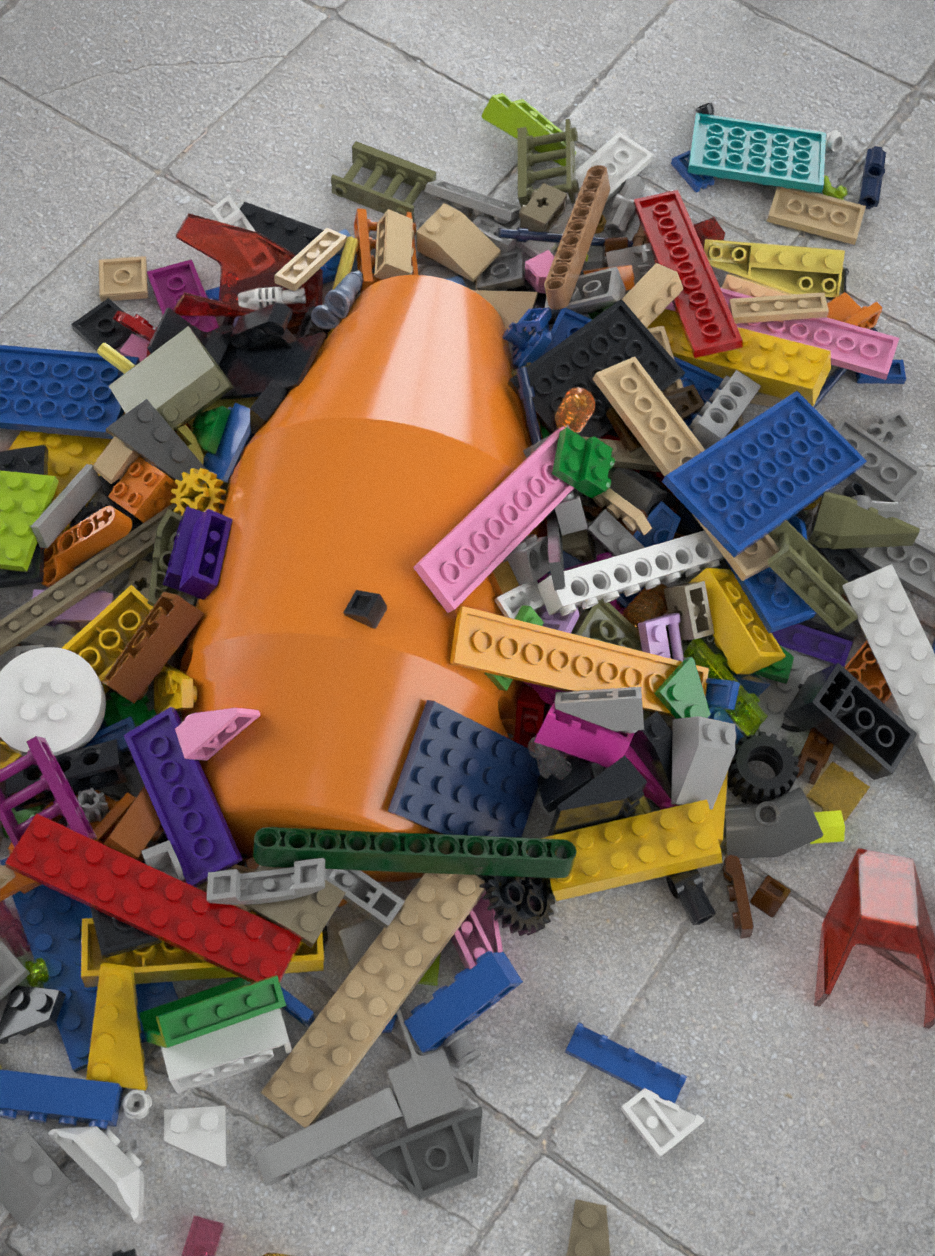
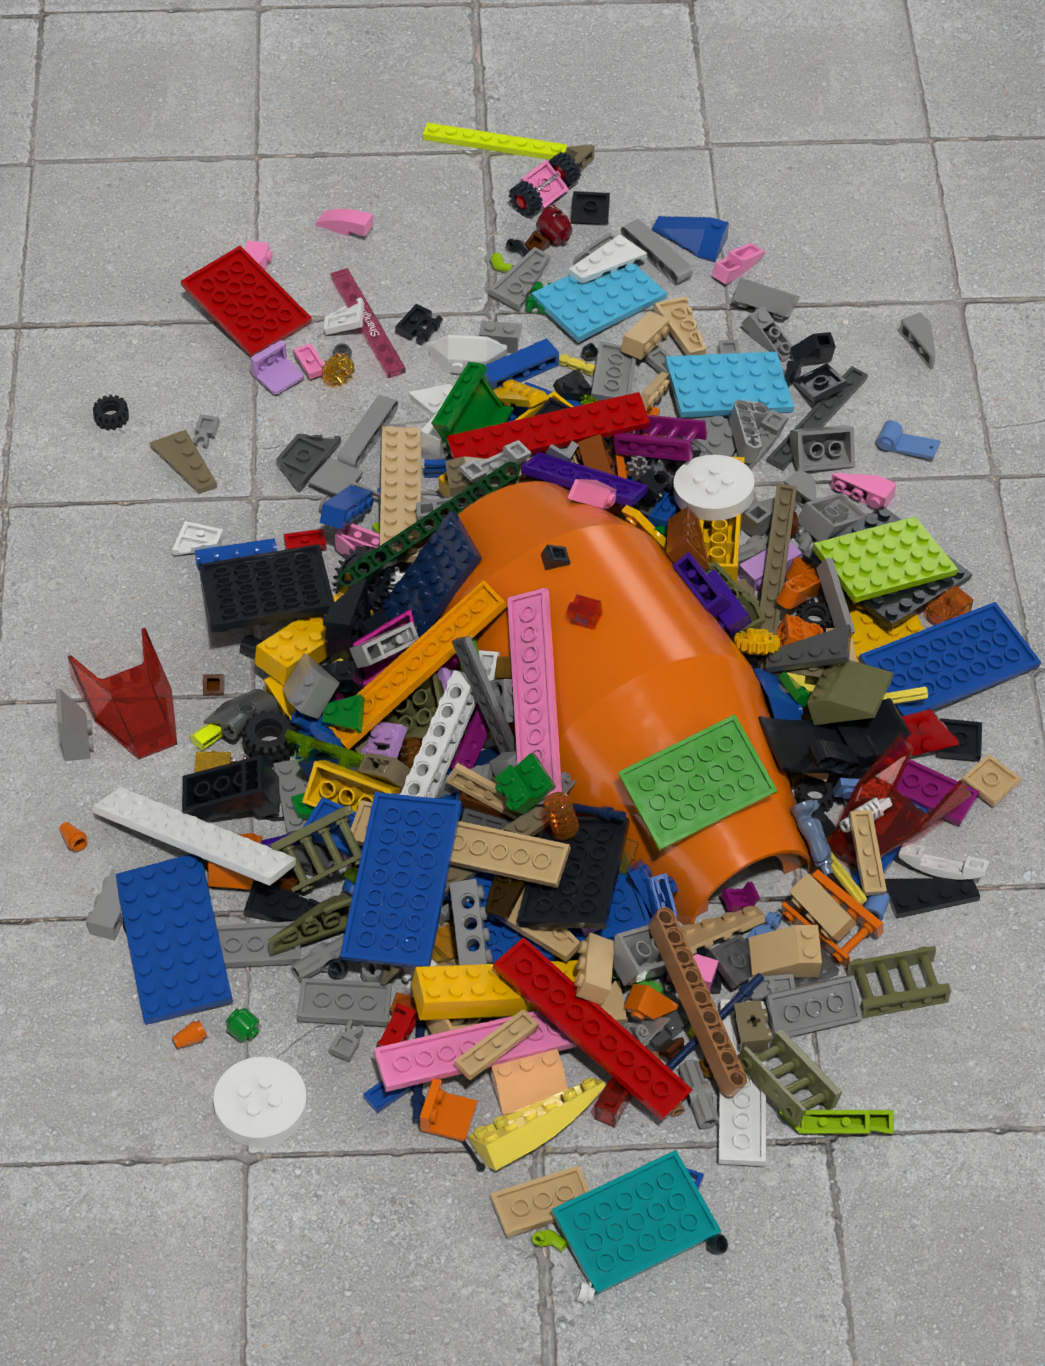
camera: 145 degrees right, 10 degrees down
black slope [250,380,288,434] -> none
reddish brown hinge [723,855,754,938] -> none
dark blue piece [858,146,886,209] -> none
none -> black plate [199,544,334,632]
none -> red plate [284,529,327,550]
none -> red hinge [377,1003,419,1047]
none -> clear red brick [567,594,603,630]
none -> bright green plate [617,714,778,852]

